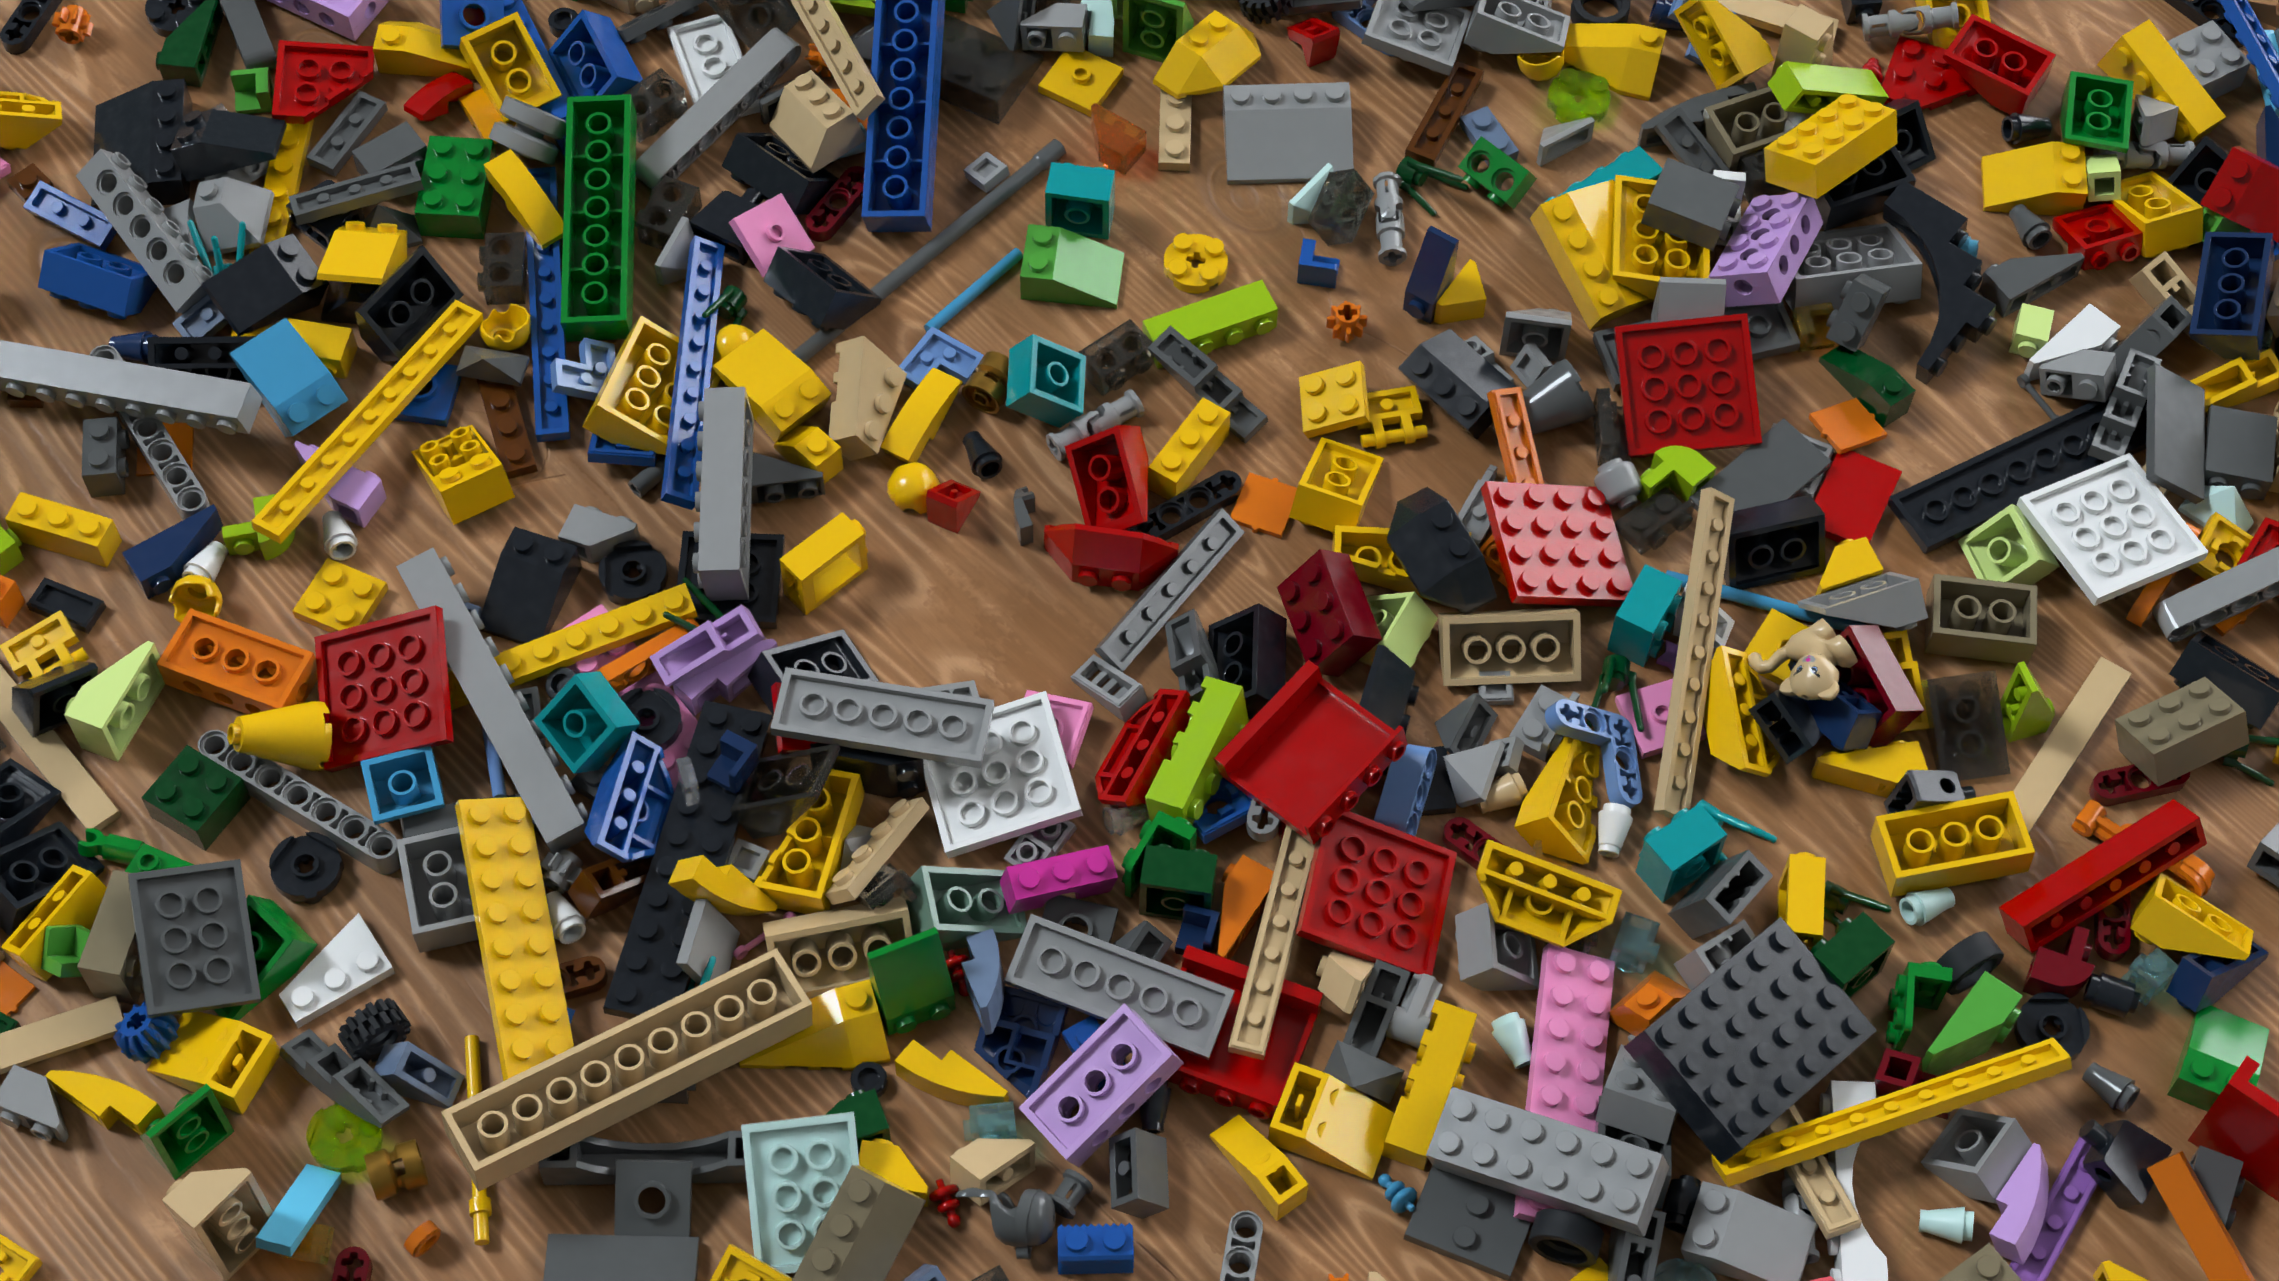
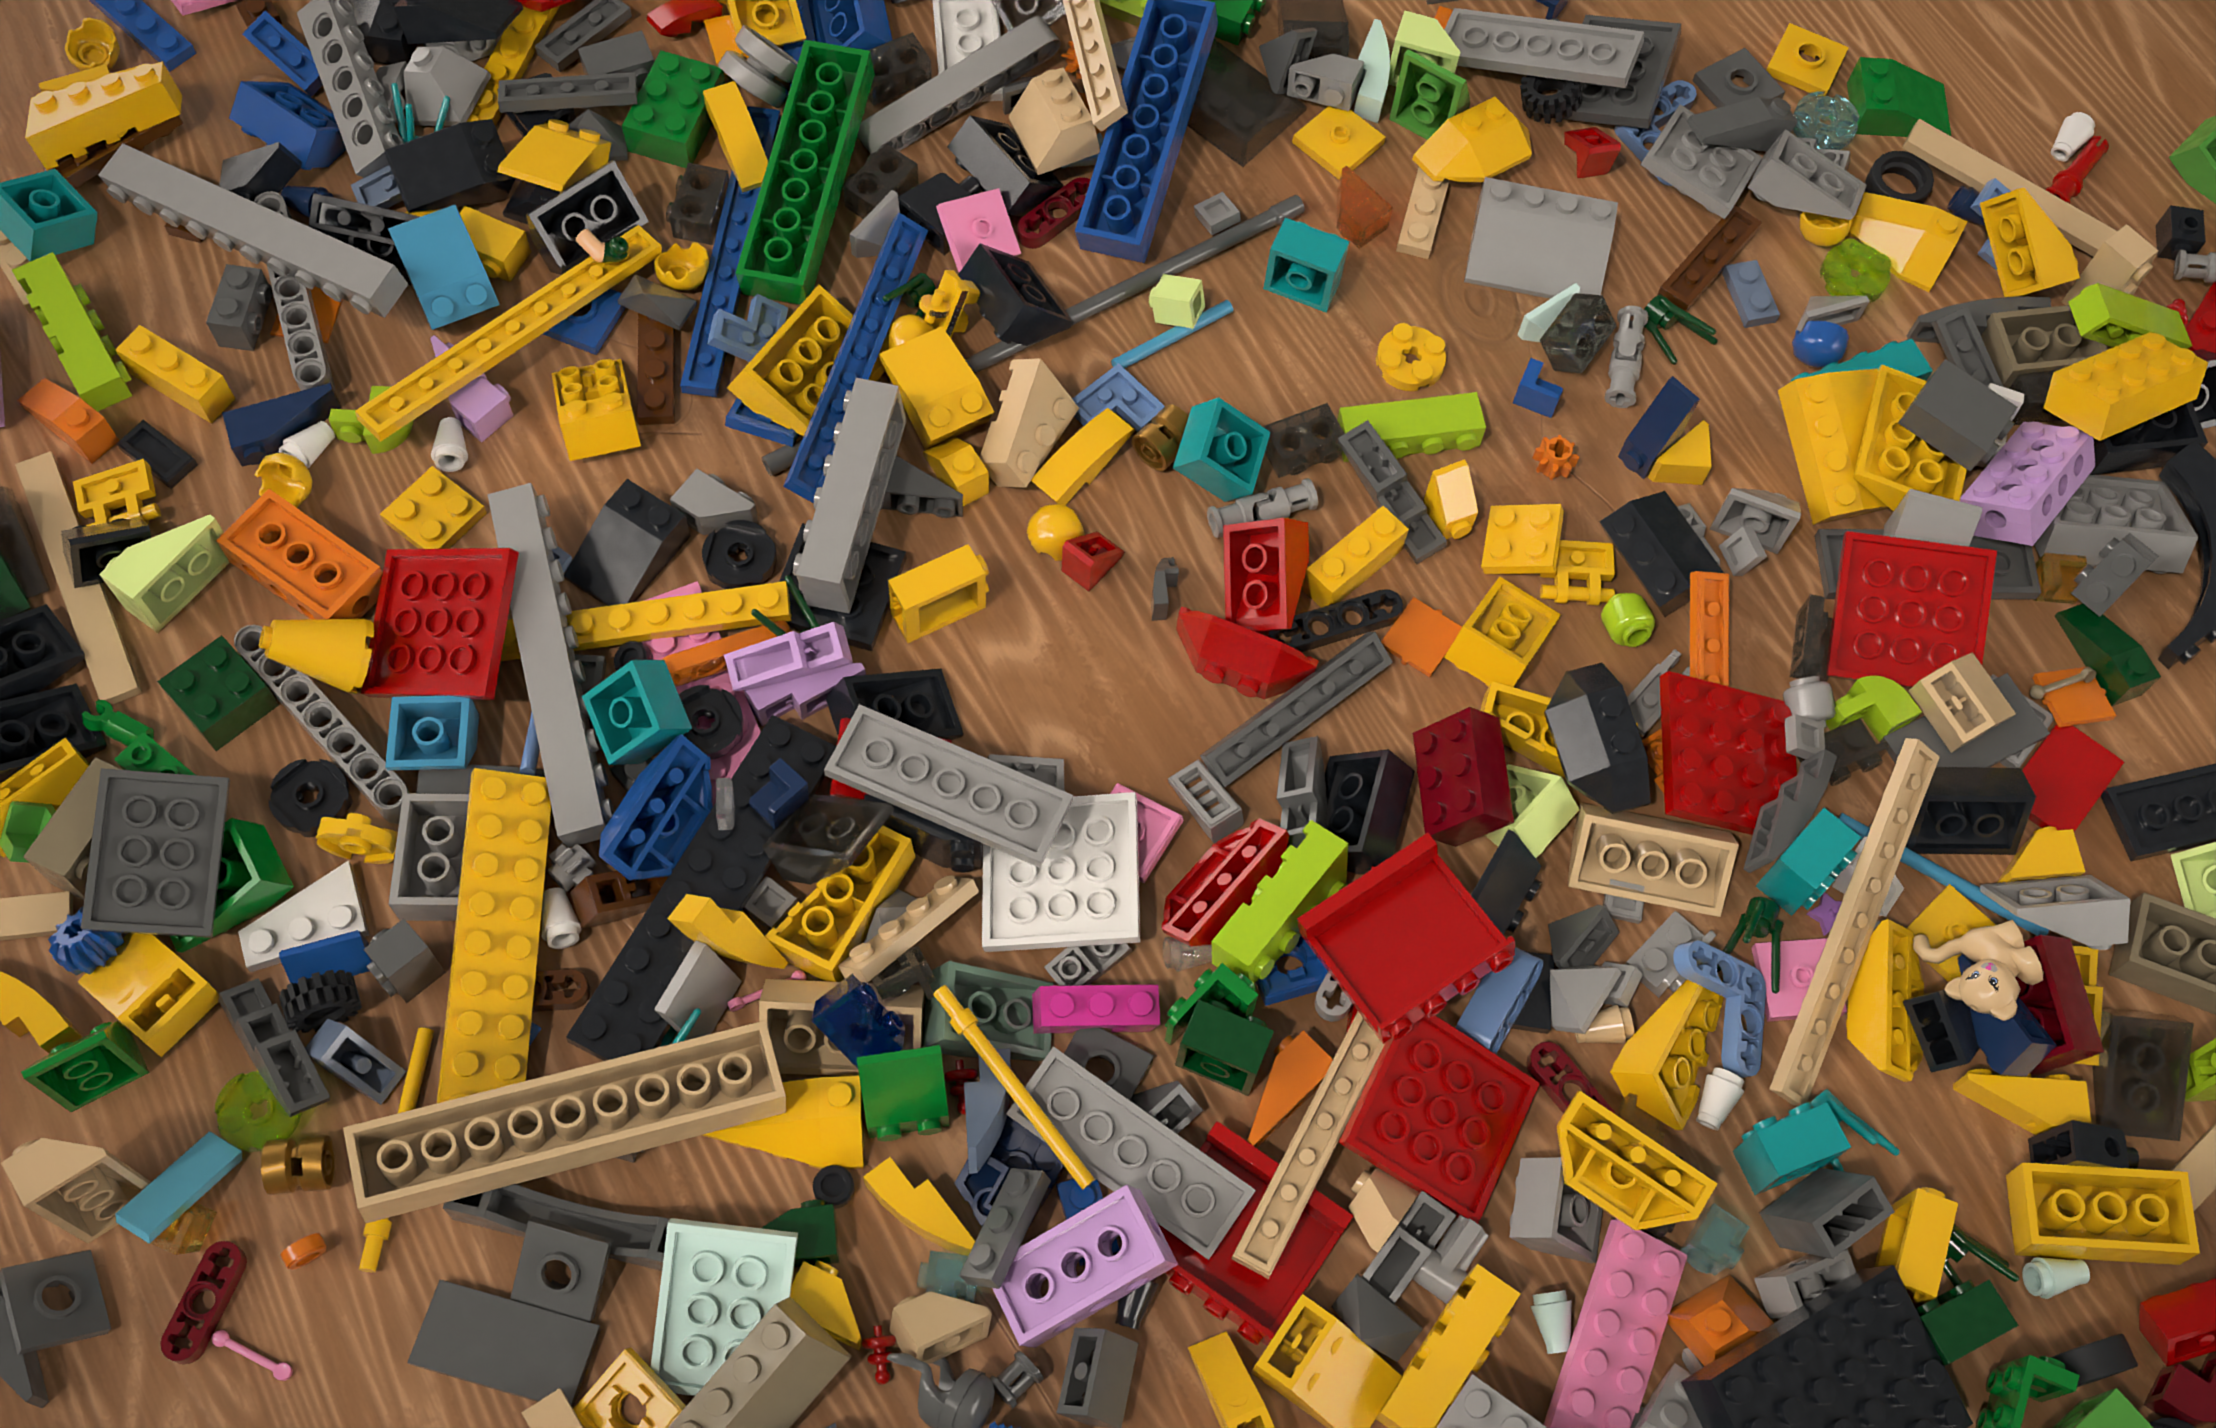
camera: 10 degrees right, 5 degrees up
black cone [962,431,1002,479] -> none
bright green slope [1020,224,1124,309] -> none
dark blue panel [1175,904,1220,955] -> none
green brick [1458,136,1537,209] -> none
dark grey cone [1522,359,1596,435] -> none
none -> black slope [219,142,302,202]
none -> blue slope [279,930,372,983]
none -> yellow plate [316,813,398,864]
none -> dark grey brick [363,919,446,1003]
none -> arm [576,229,629,262]
none -> clear blue brick [811,973,905,1069]
none -> yellow hips [919,270,980,338]
none -> yellow bar [933,985,1096,1190]
none -> dark grey plate [959,1168,1051,1289]
none -> yellowish green brick [1149,274,1205,329]
none -> yellow slope [1423,459,1478,539]
none -> lime head [1601,593,1655,647]
none -> dark grey slope [1743,749,1837,873]
none -> light grey plate [1785,714,1825,759]
none -> blue hair [1792,321,1849,368]
none -> tan slope [1908,652,2016,753]
none -> dark tan hinge [2030,667,2096,699]

